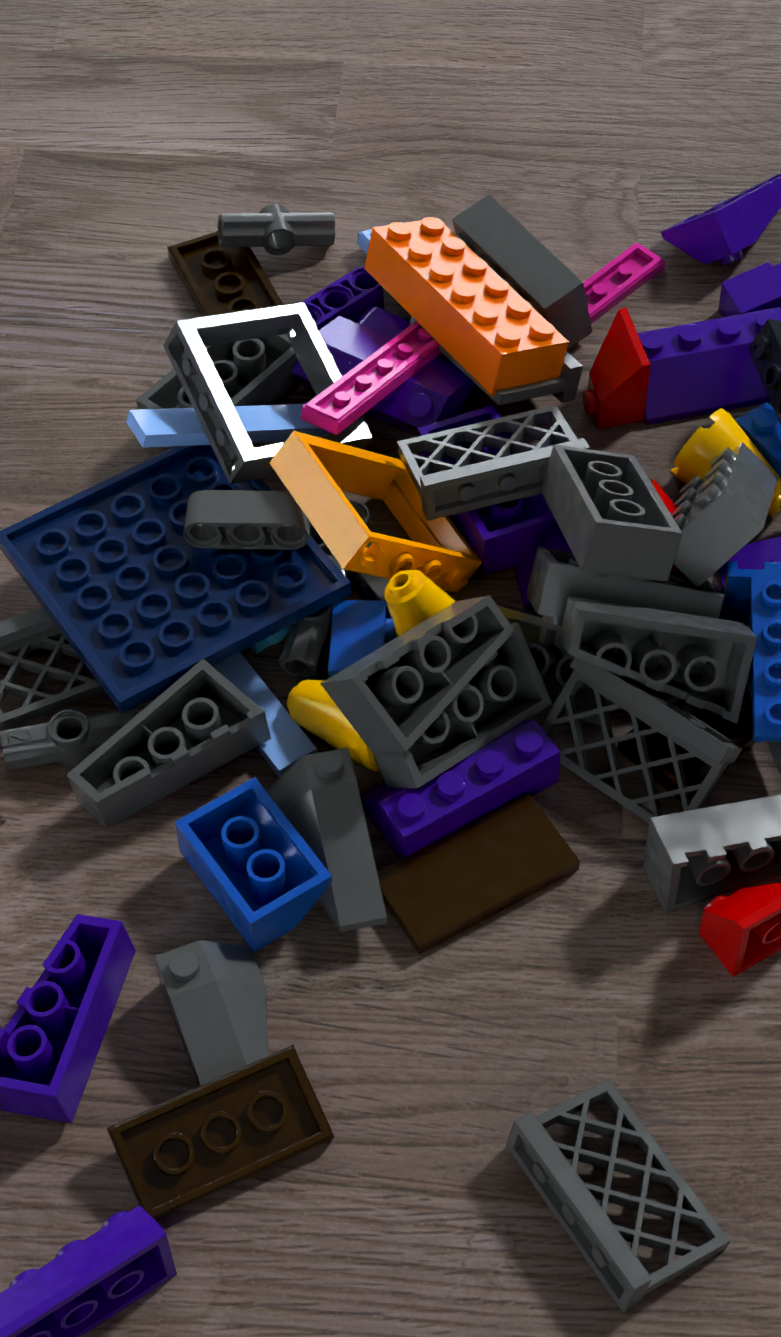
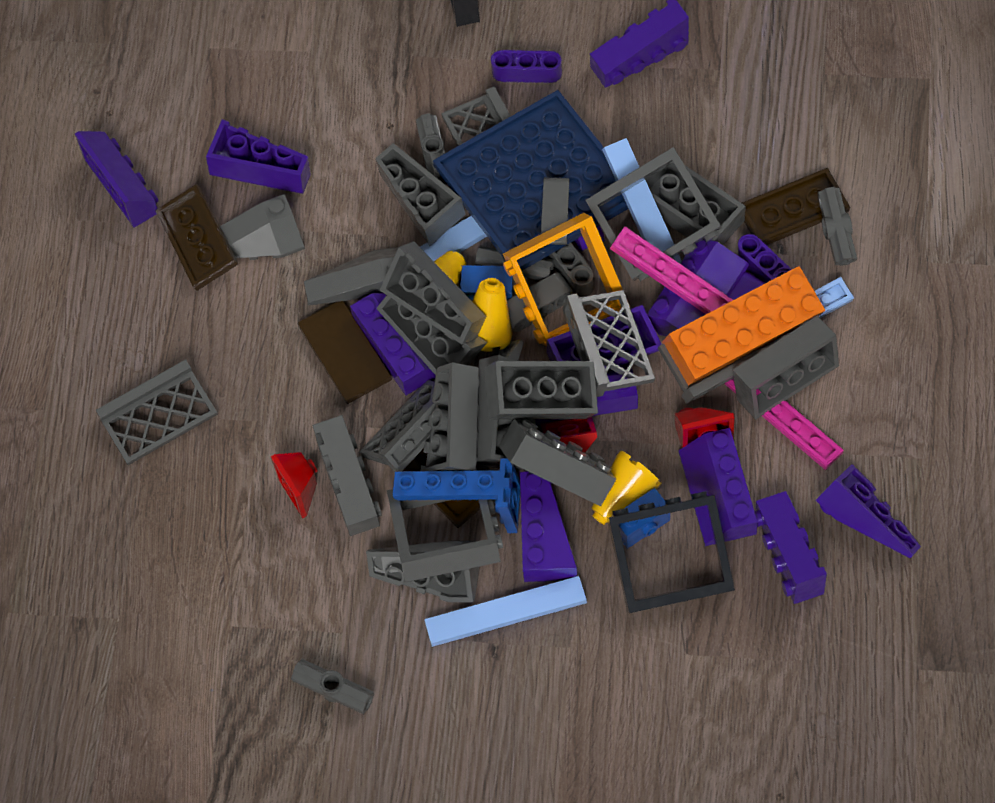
camera: 95 degrees right, 10 degrees up
blue slope [175,777,332,952] -> none

